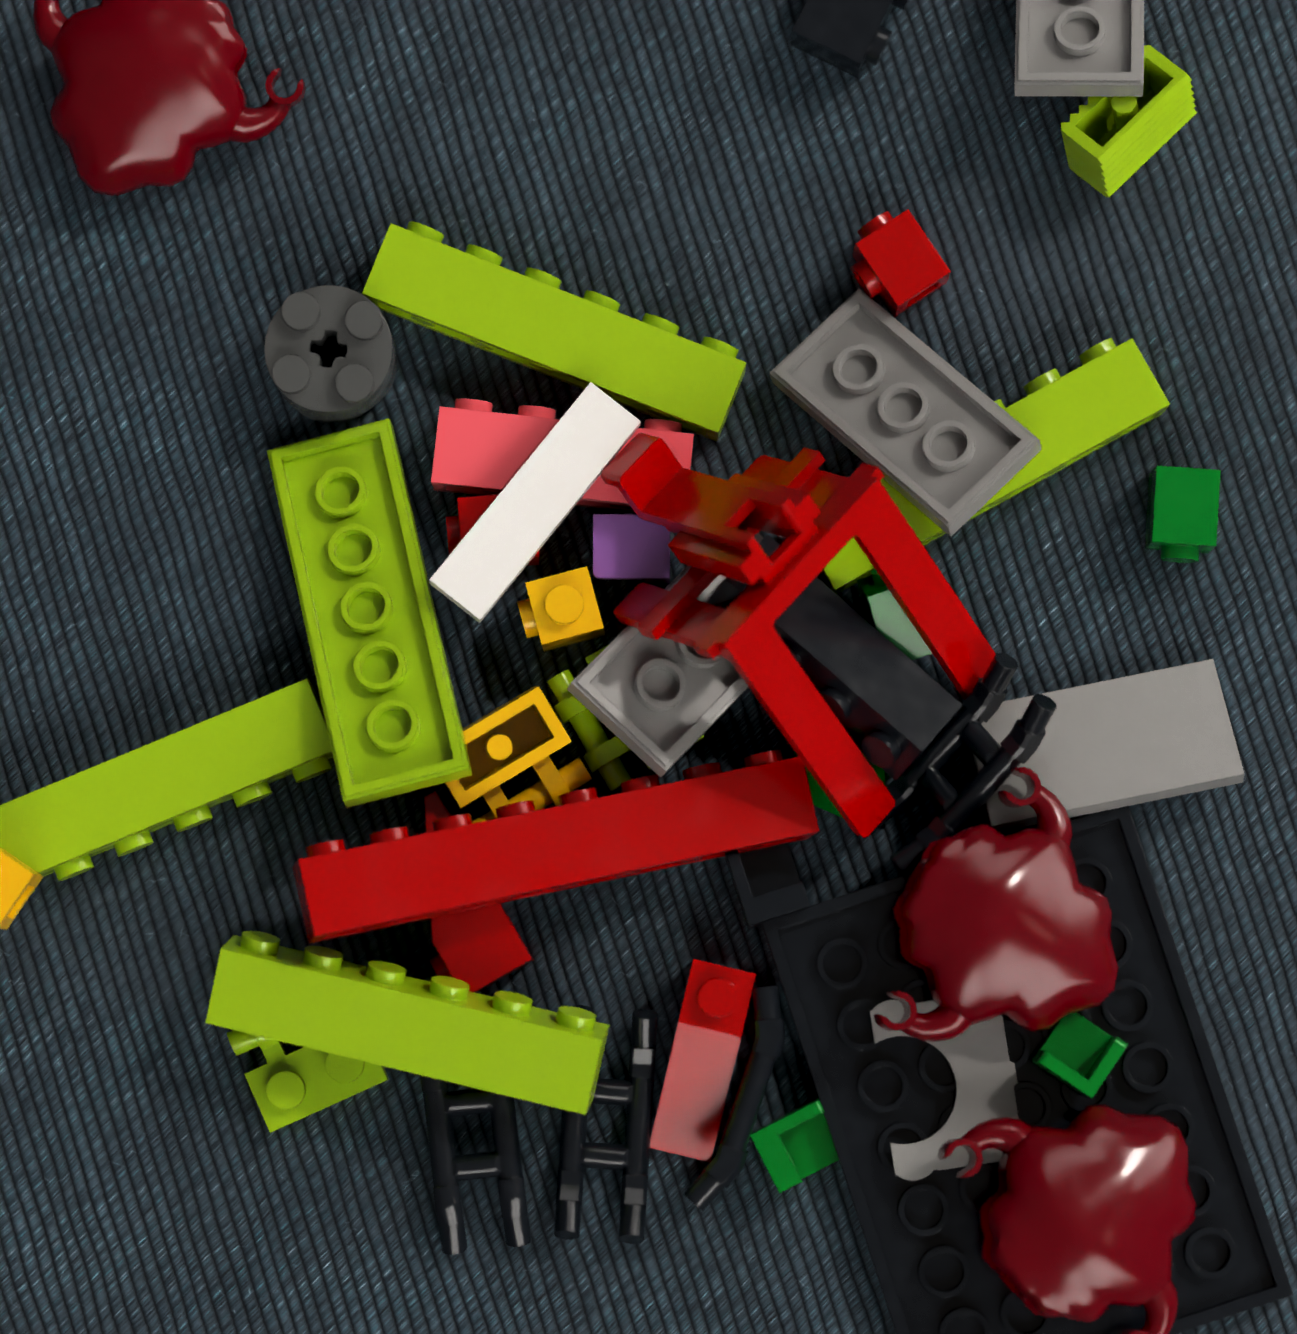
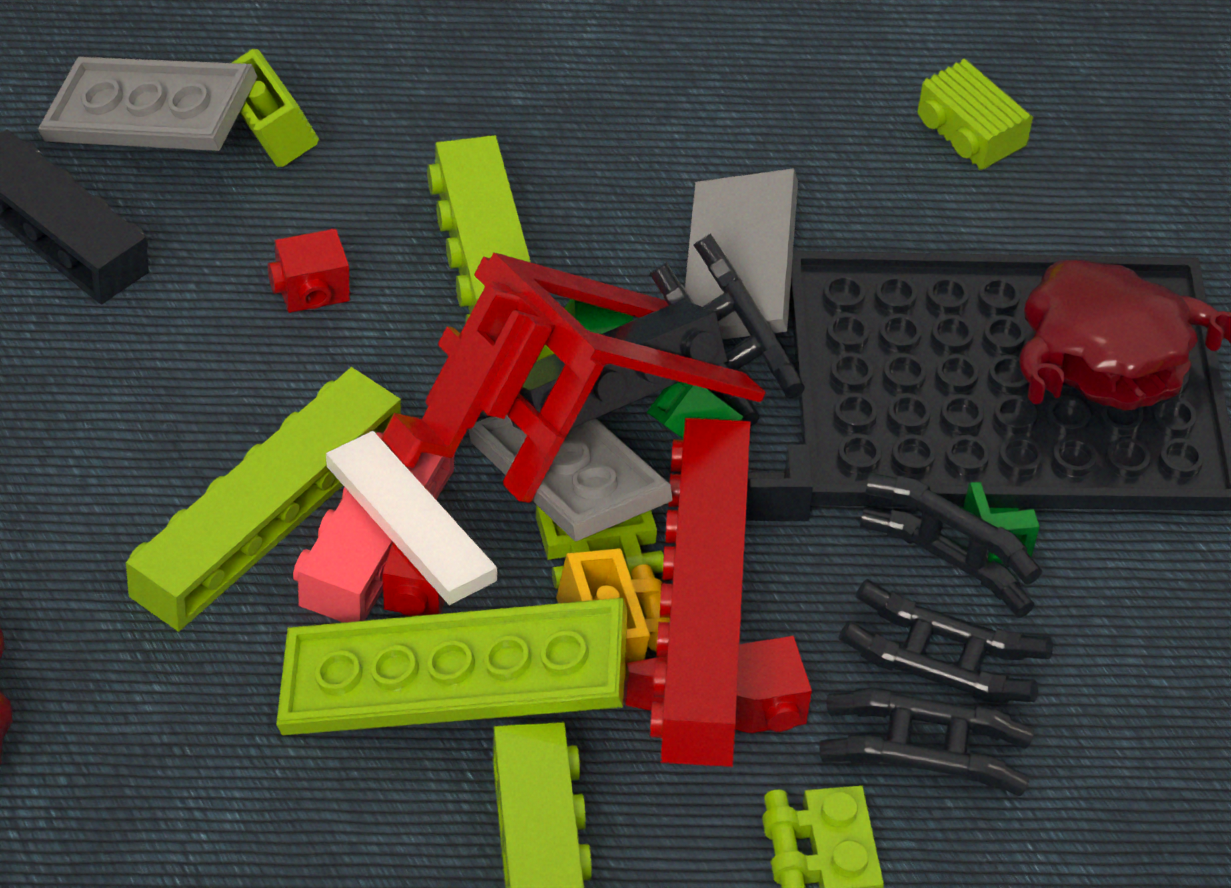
camera: 80 degrees left, 35 degrees down
lime brick [205,931,610,1115] -> none
dark grey brick [264,285,397,423] -> none
yellow brick [517,566,605,651] -> none
medium lavender panel [593,514,670,585] -> none
slope [650,959,756,1162] -> none
light grey tile [769,288,1042,537] -> none
light grey piece [869,1000,1019,1181] -> none
dark red piece [874,767,1119,1042] -> none
green panel [1031,1012,1128,1098] -> none
green brick [1145,465,1221,563] -> none

